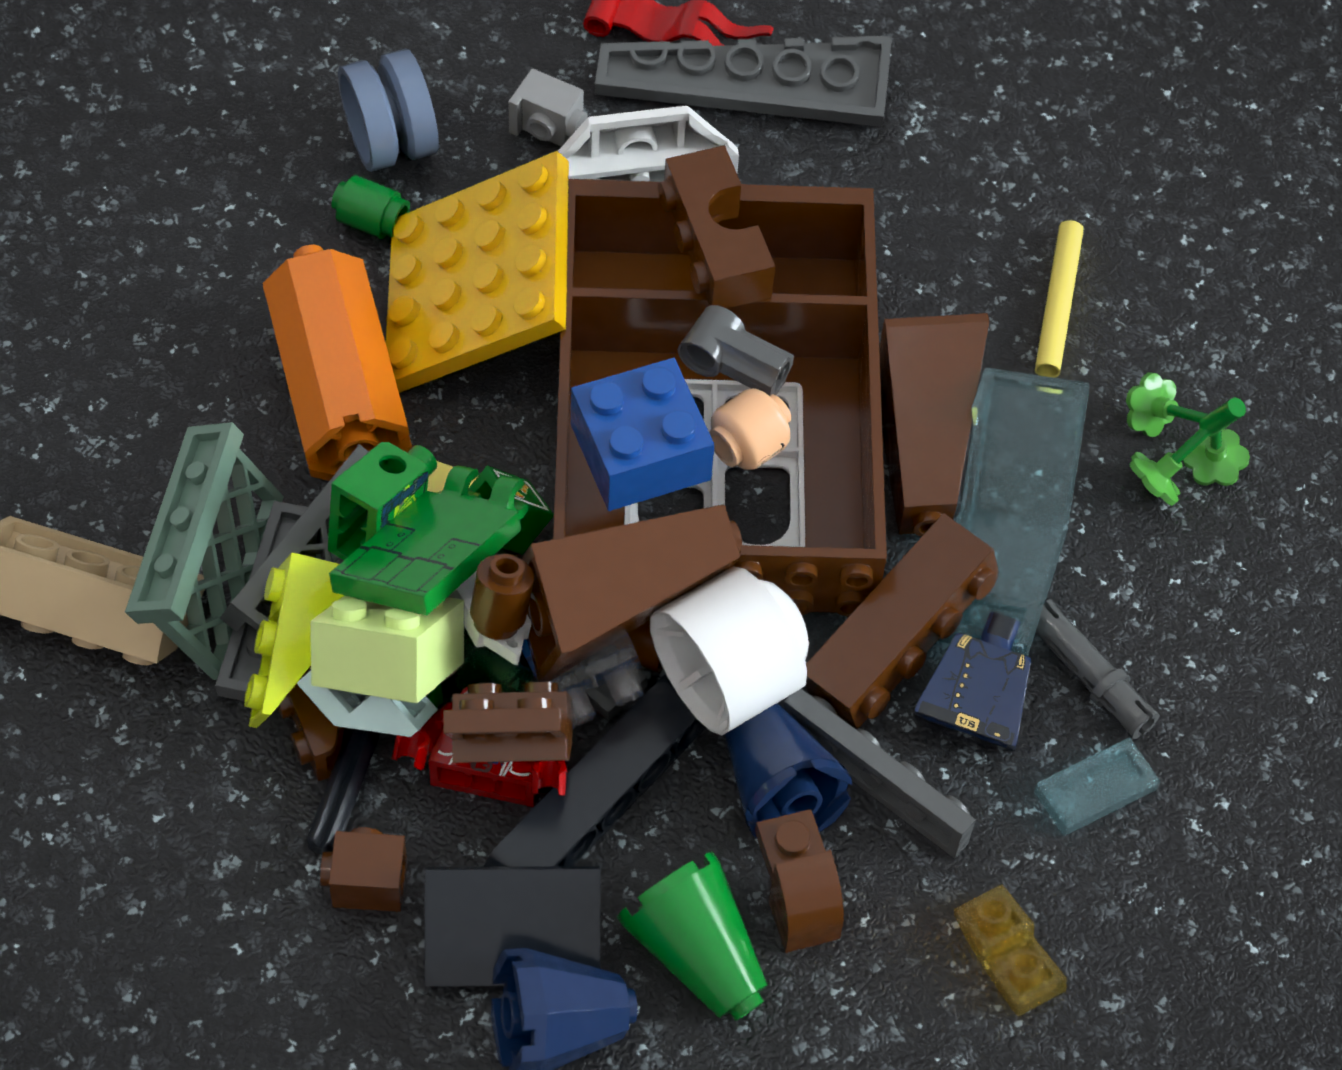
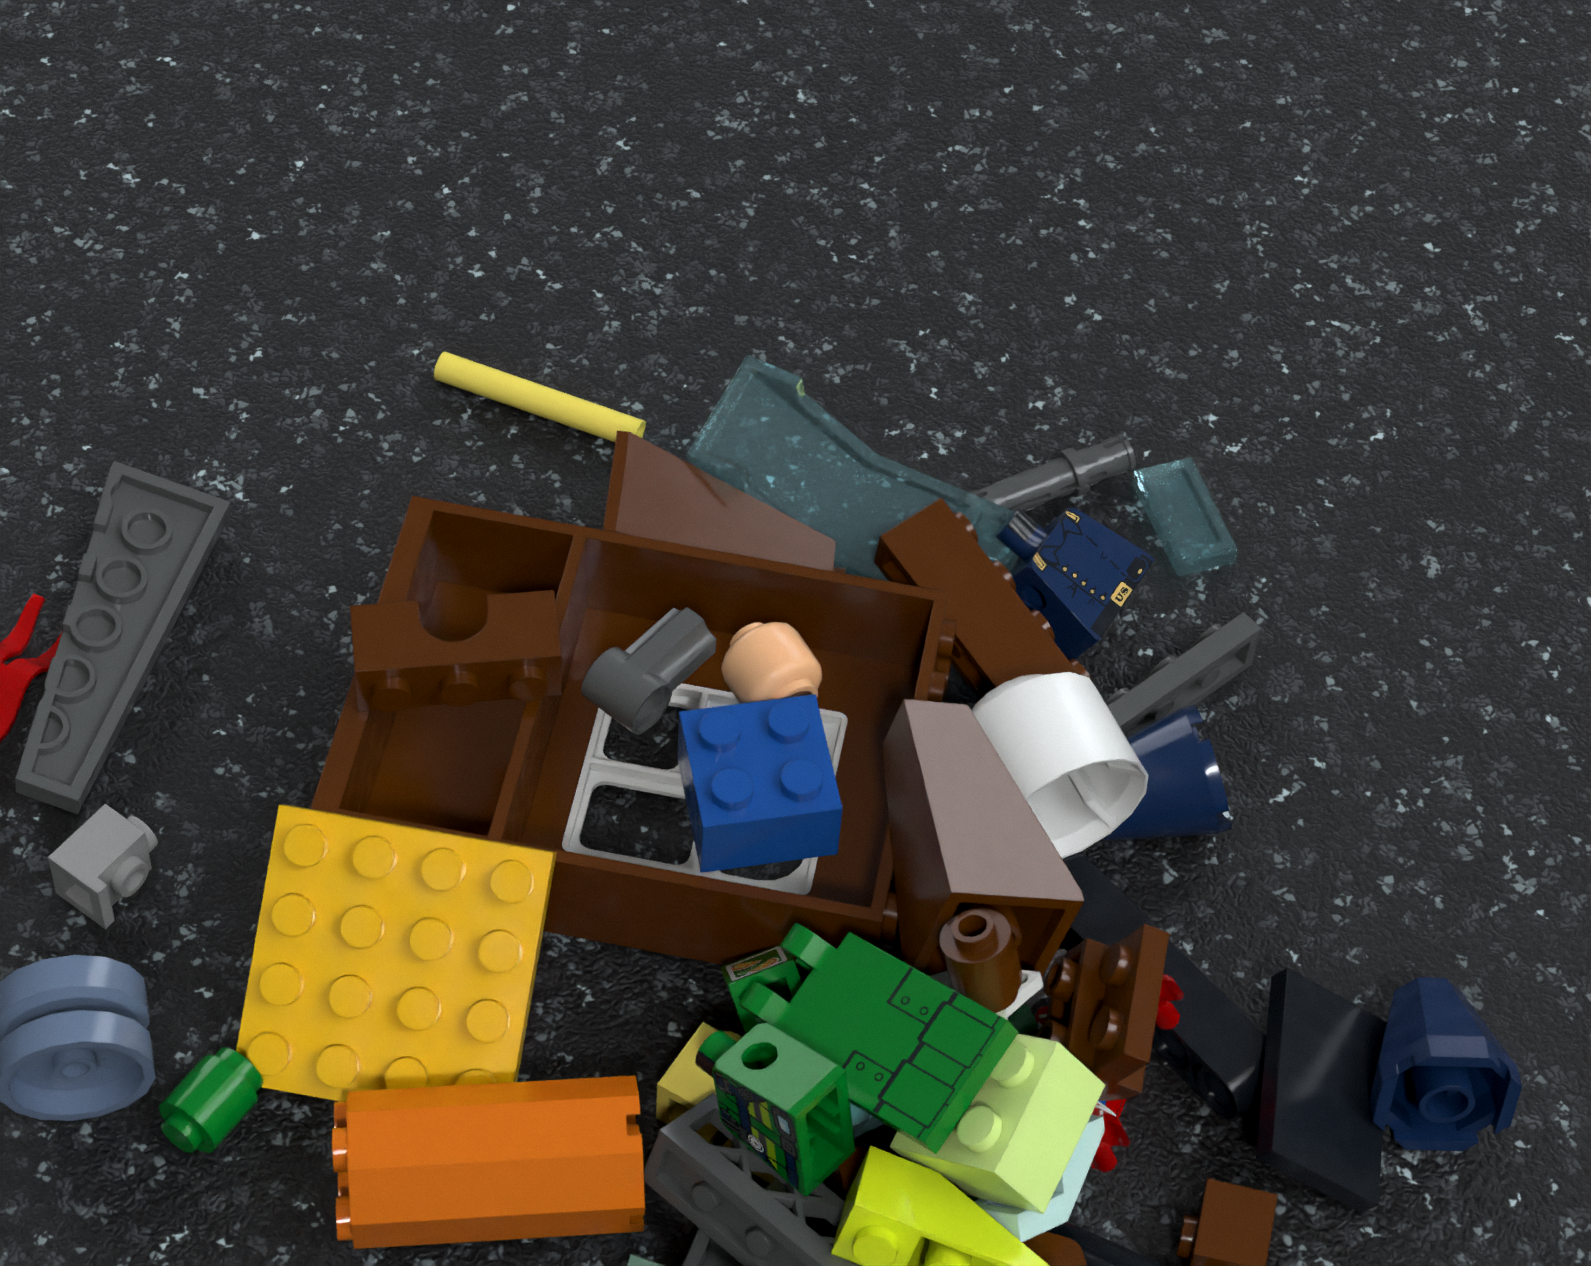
camera: 80 degrees left, 5 degrees down
white wedge [558,106,739,182] -> none
green cone [617,852,767,1021] -> none
reddish brown brick [755,809,844,953] -> none
clear yellow slope [954,884,1067,1016] -> none
bright green plant [1126,372,1250,506] -> none

